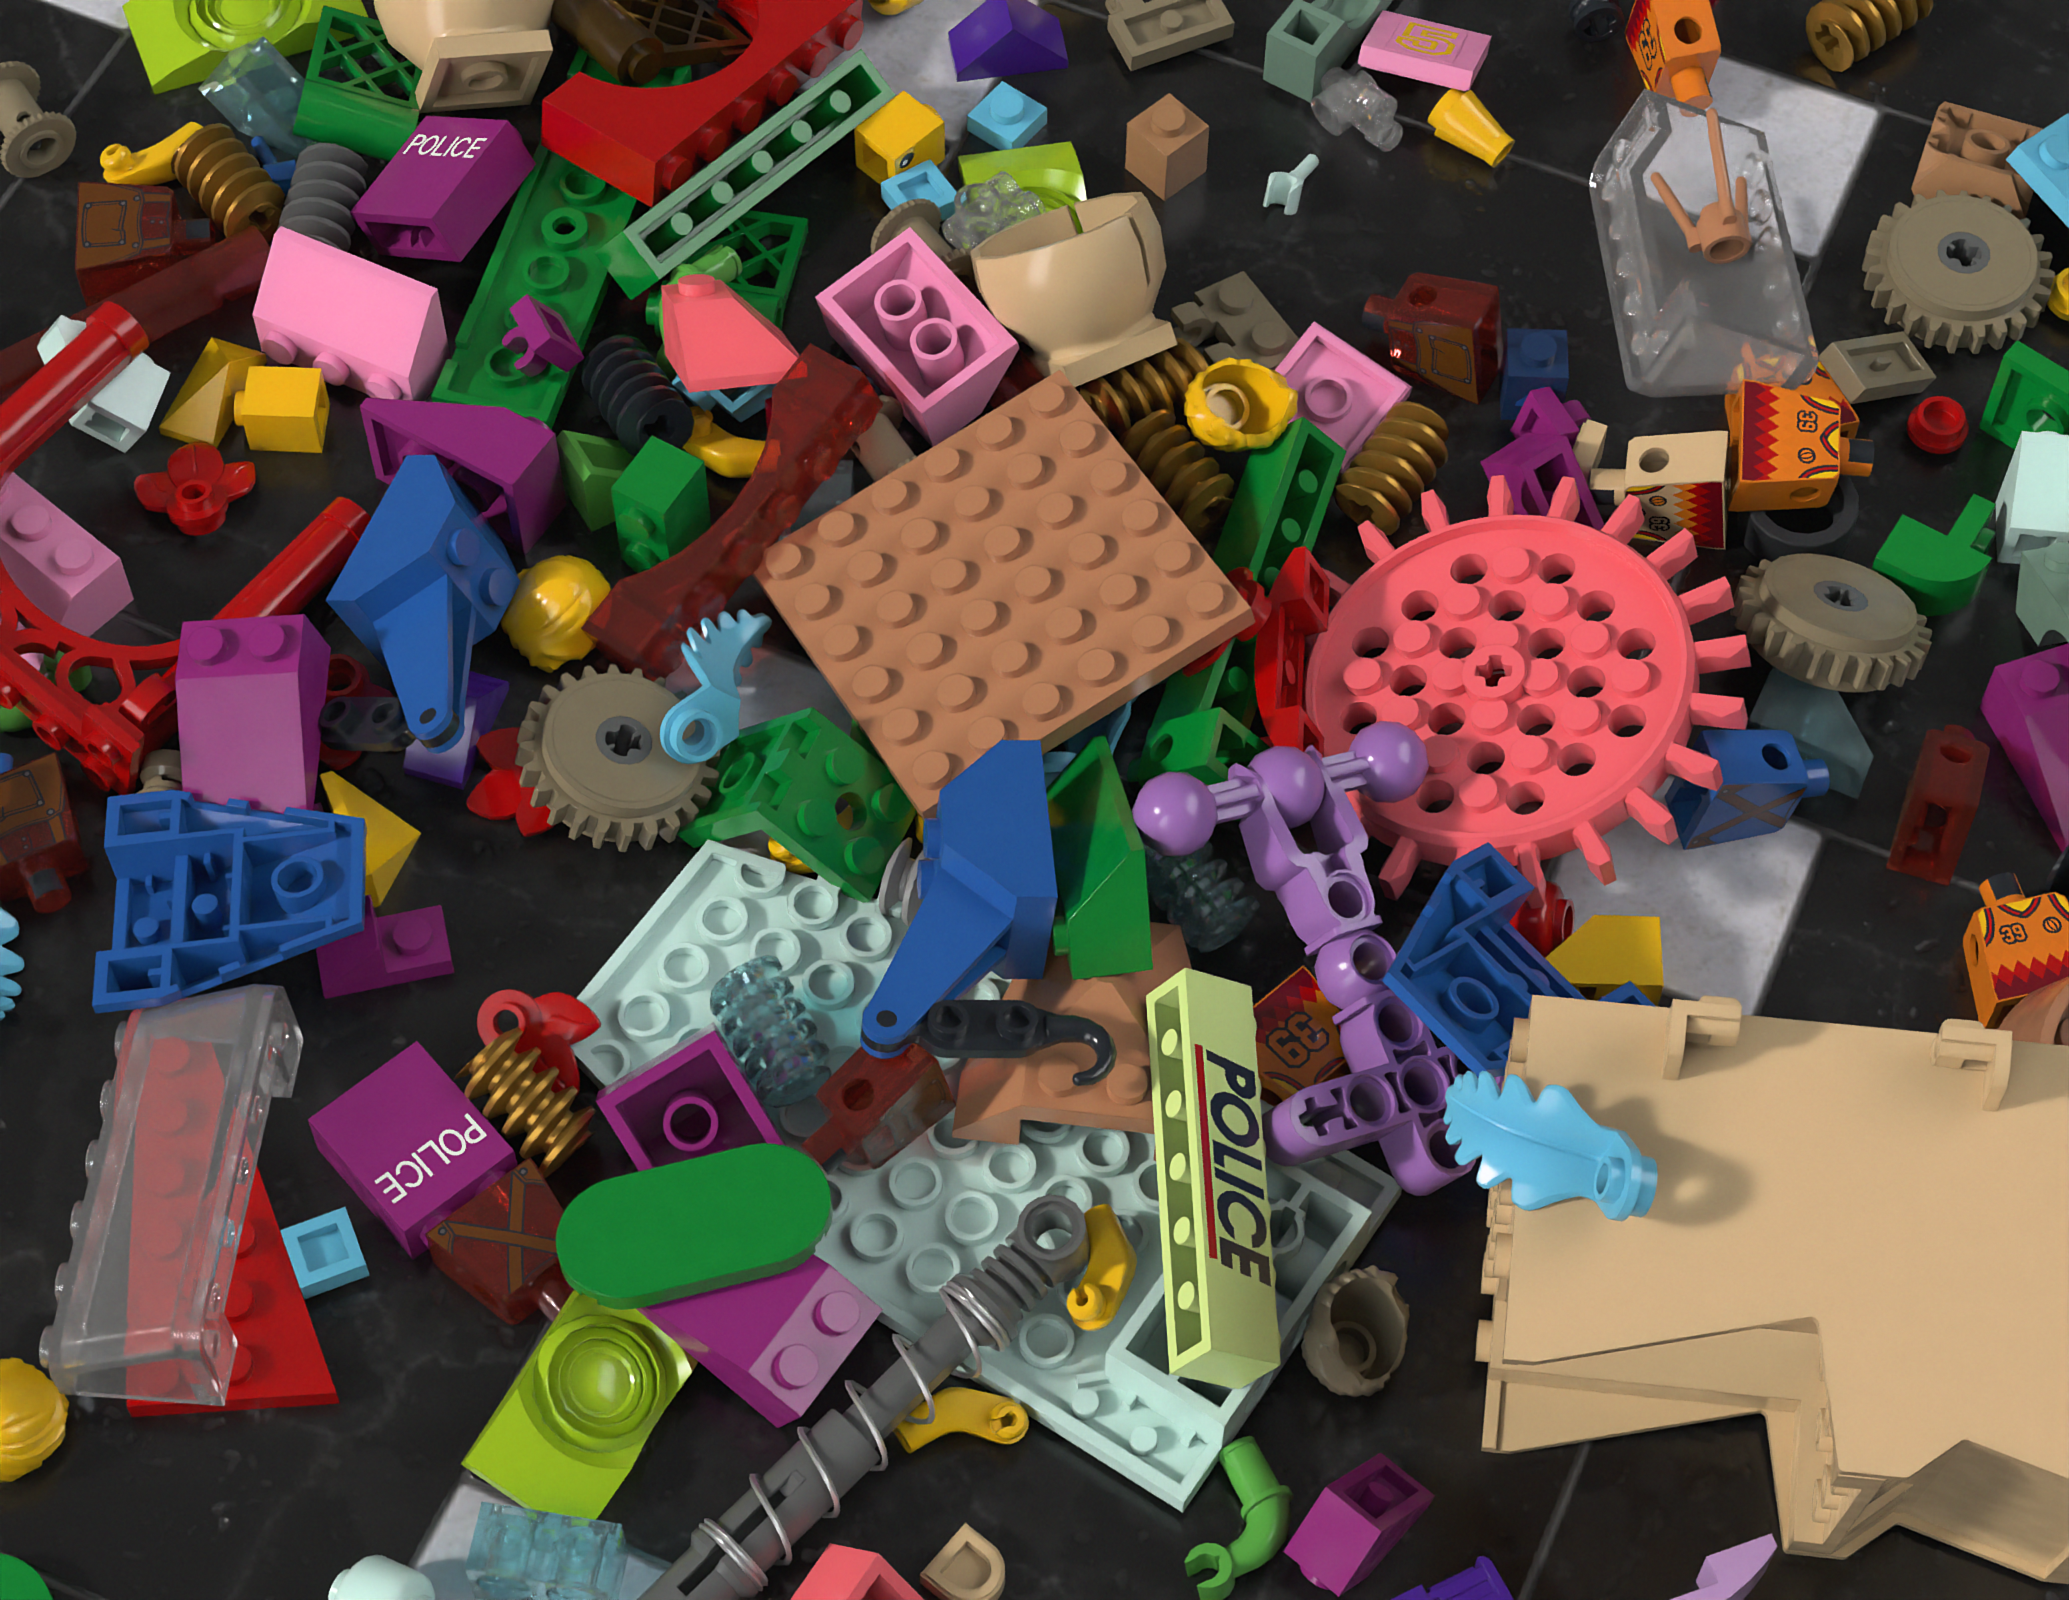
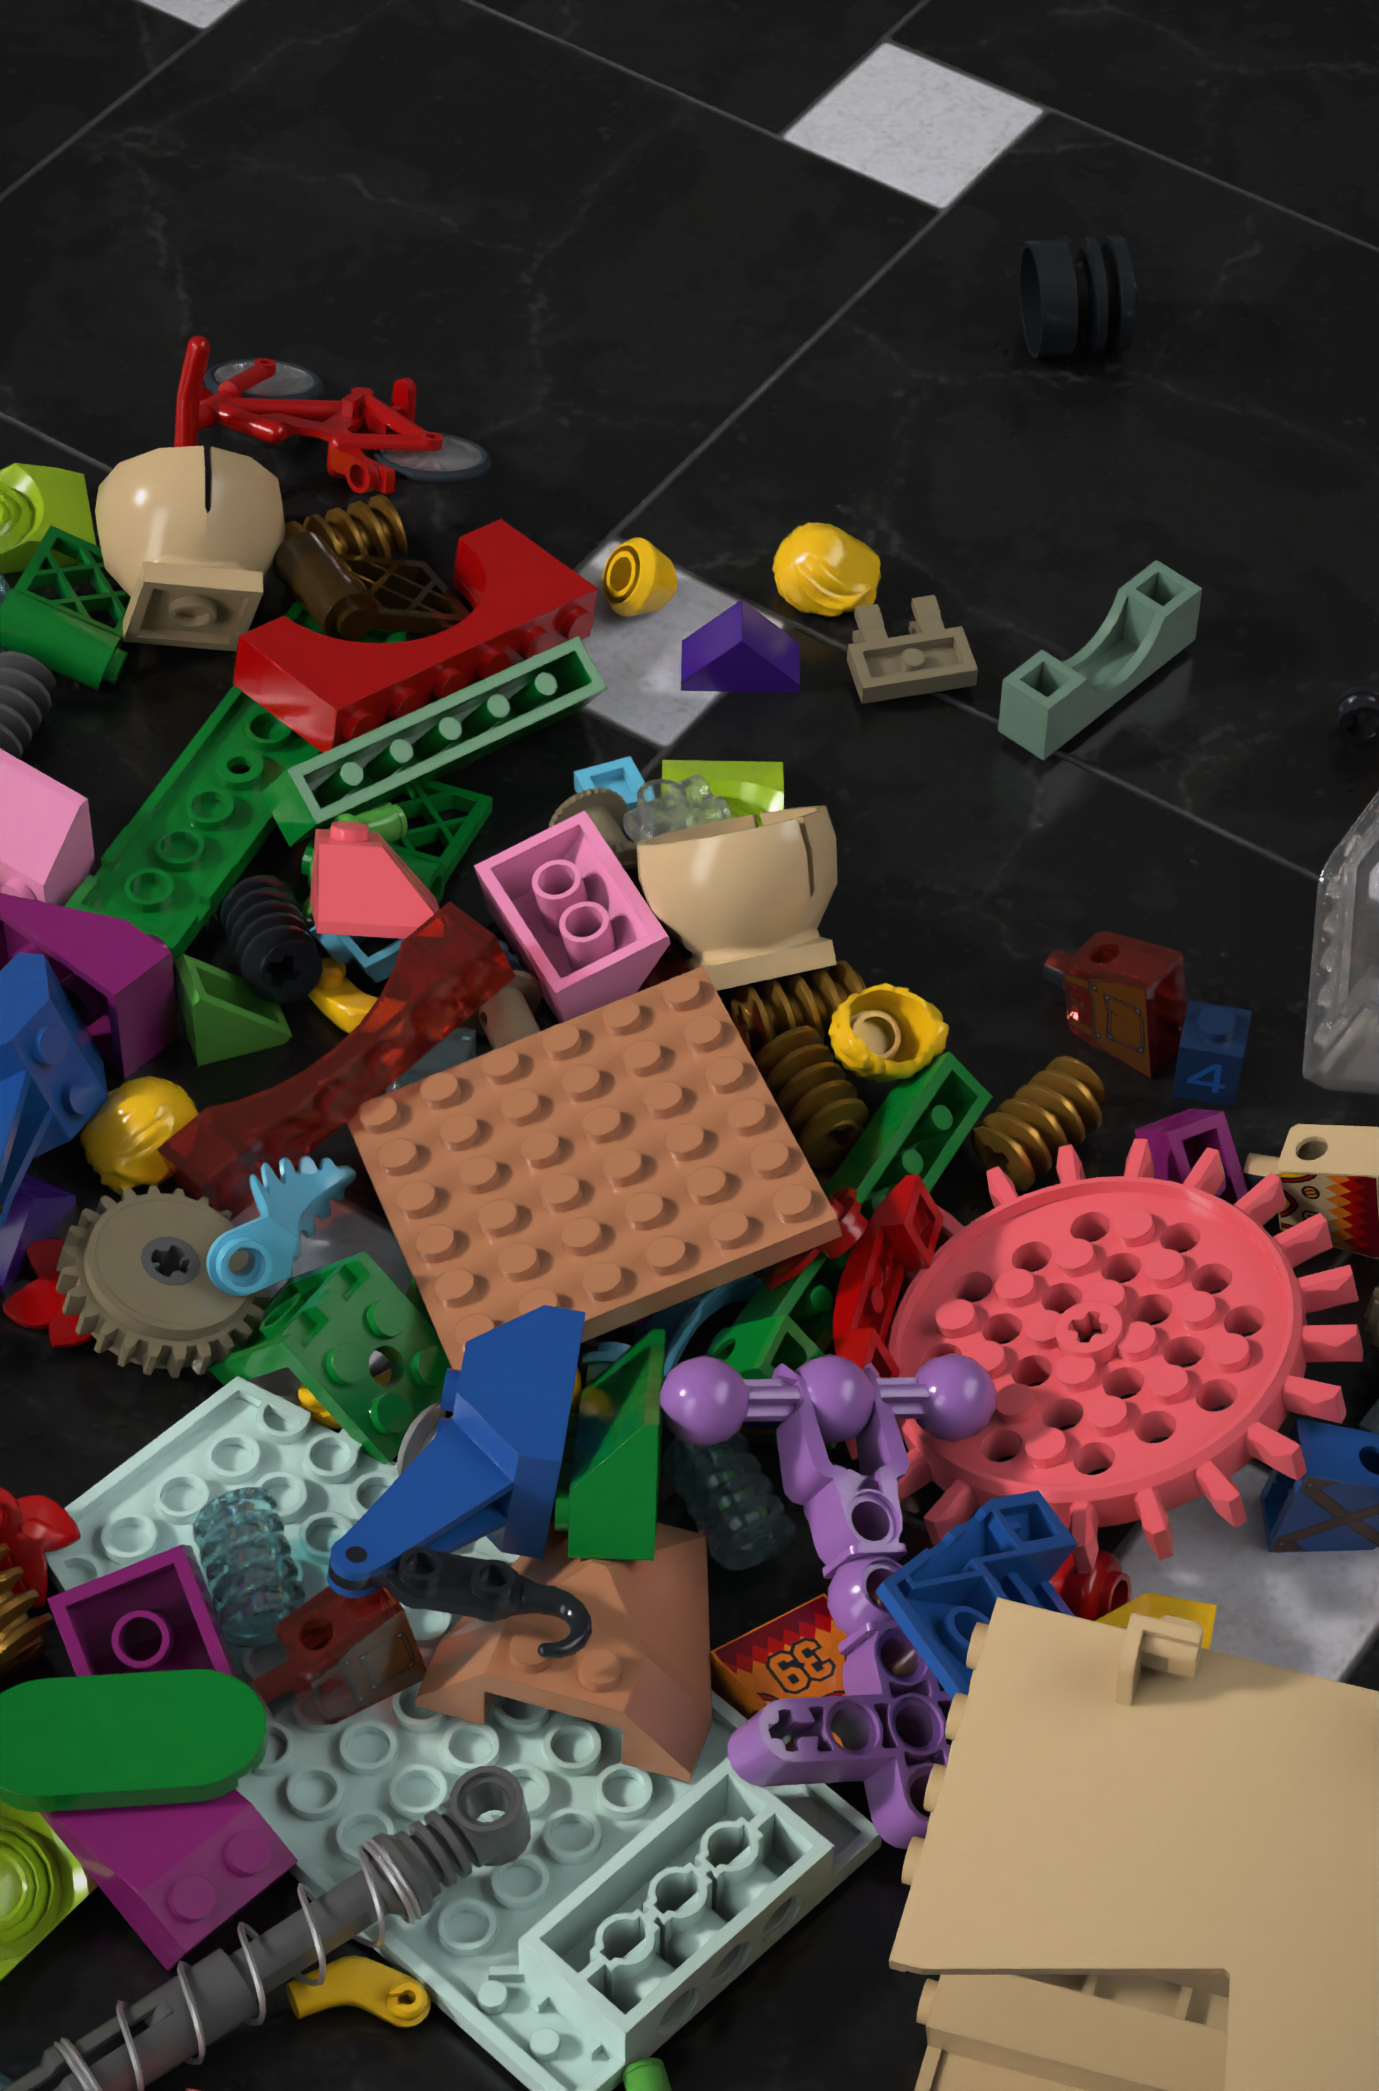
camera: 10 degrees right, 10 degrees down
magenta brick [350,116,536,262] -> none
magenta tile [502,294,585,377] -> none
green brick [611,436,712,585] -> none
yellow brick [854,90,945,185] -> none
medium azure plate [967,81,1047,151] -> none
yellow arm [1067,1204,1137,1331] -> none
medium nougat brick [1125,93,1209,201] -> none
yellowish green brick [1146,968,1281,1389] -> none
dark tan plate [1170,271,1299,370] -> none
light aqua hand [1263,154,1319,215] -> none
bright pink tile [1275,322,1412,481] -> none
dark tan hair [1301,1265,1410,1397] -> none
clear plate [1311,67,1403,152] -> none
bright pink tile [1358,10,1492,91] -> none
yellow cone [1428,88,1515,167] -> none
medium azure plant [1443,1070,1658,1222] -> none
magenta tile [1511,386,1591,447] -> none
tan tile [1573,419,1608,487] -> none

